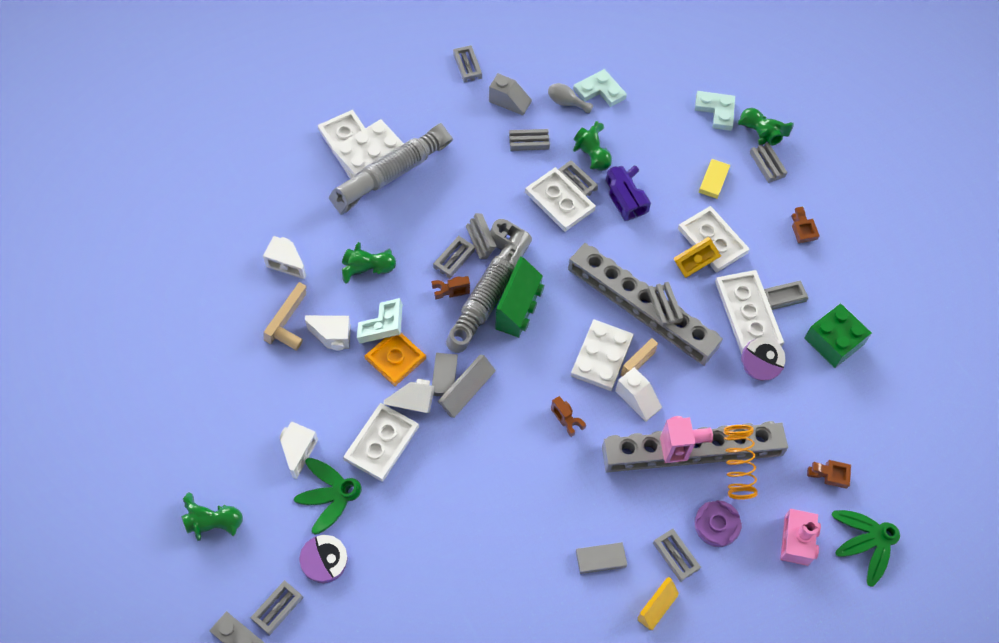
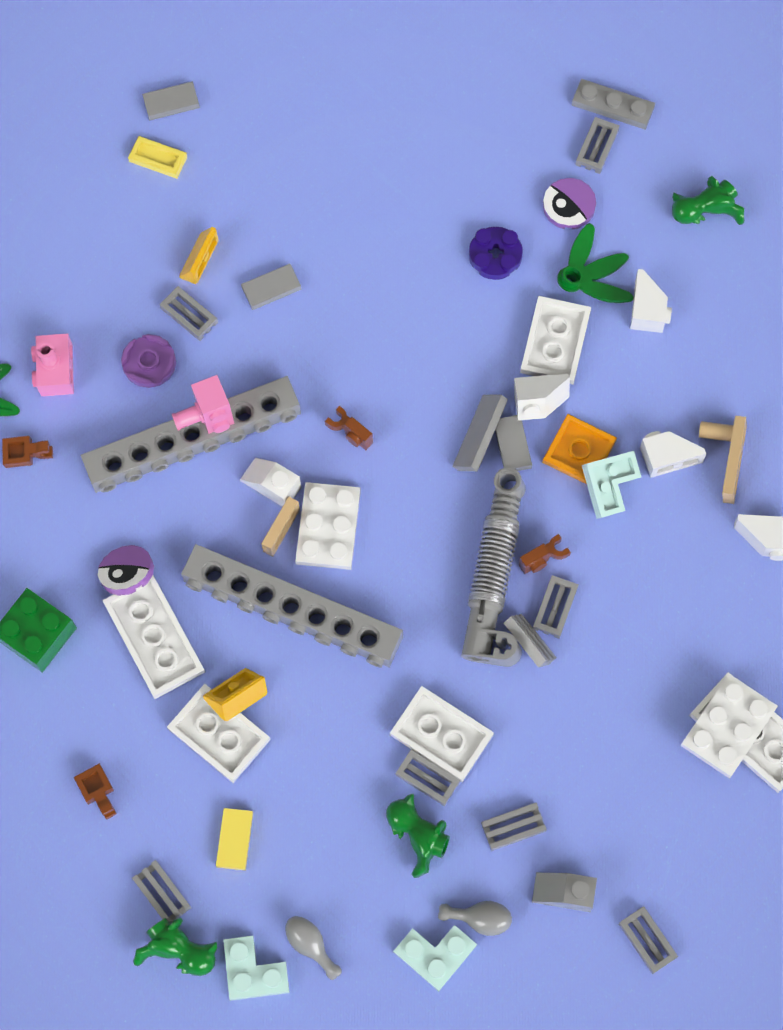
camera: 170 degrees right, 10 degrees up
light grey piece [329,123,453,215] -> none
green animal [342,242,396,284] -> none
green slope [495,257,545,338] -> none
dark purple piece [605,165,651,221] -> none
light grey tile [647,282,683,327] -> none
light orange piece [723,425,758,500] -> none
light grey tile [764,280,808,310] -> none
none -> light grey piece [285,916,342,980]
none -> dark purple plate [469,227,523,280]

